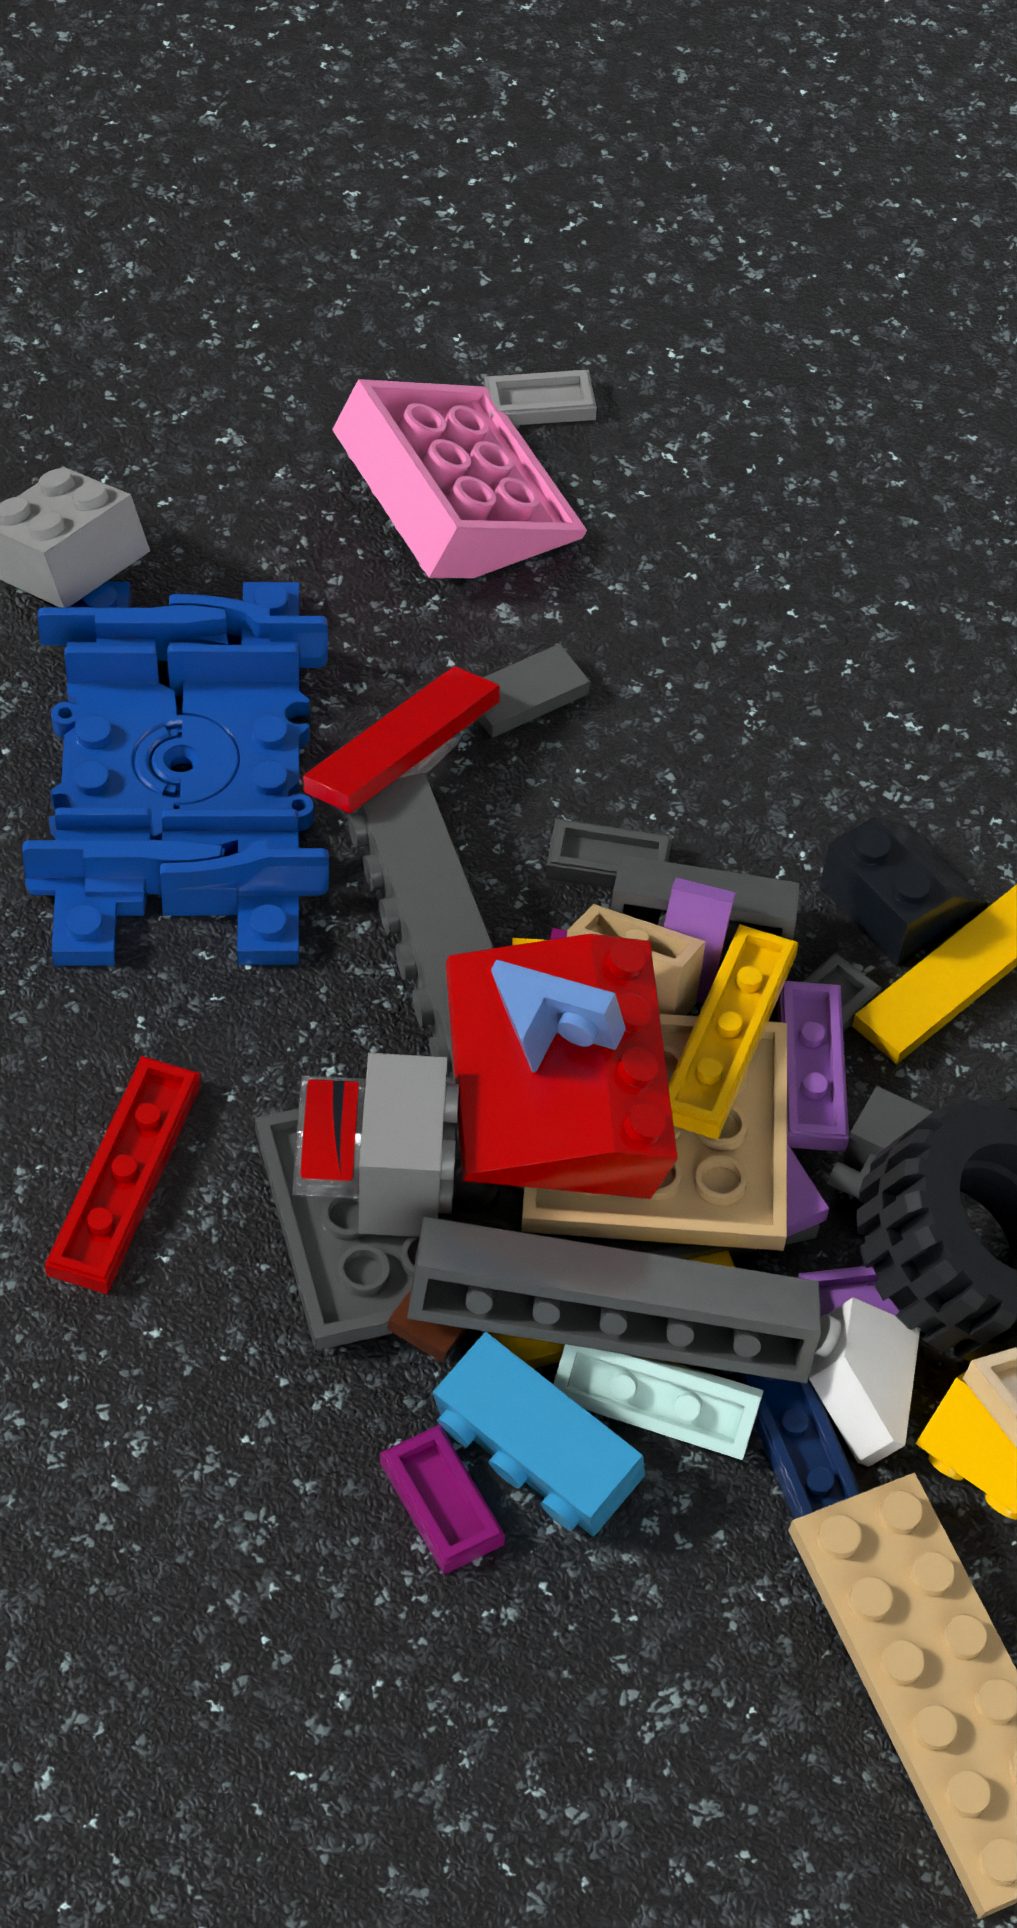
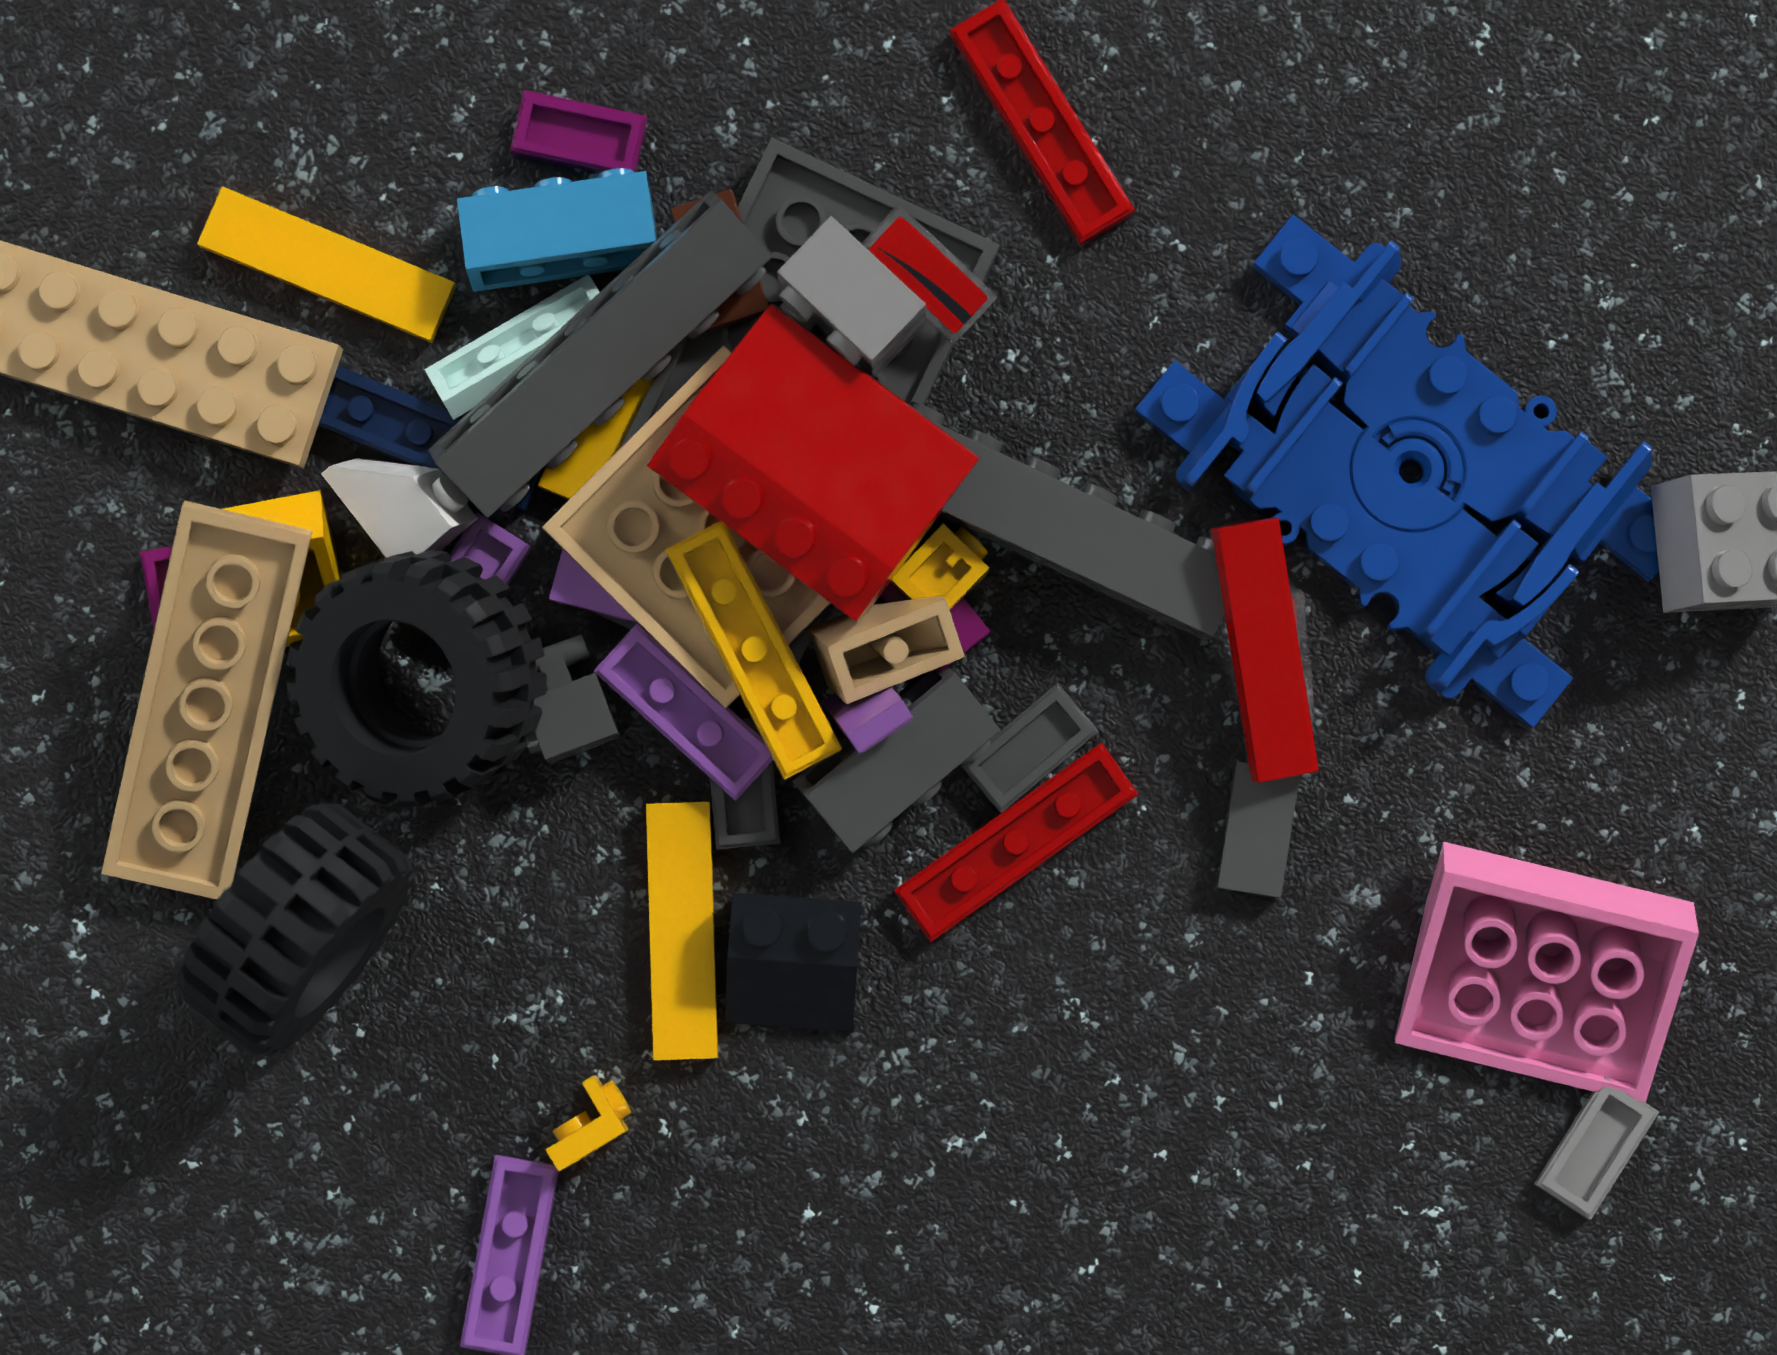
camera: 135 degrees right, 30 degrees up
medium blue slope [491,959,626,1073] -> none
none -> yellow tile [197,186,457,343]
none -> red tile [894,742,1139,943]

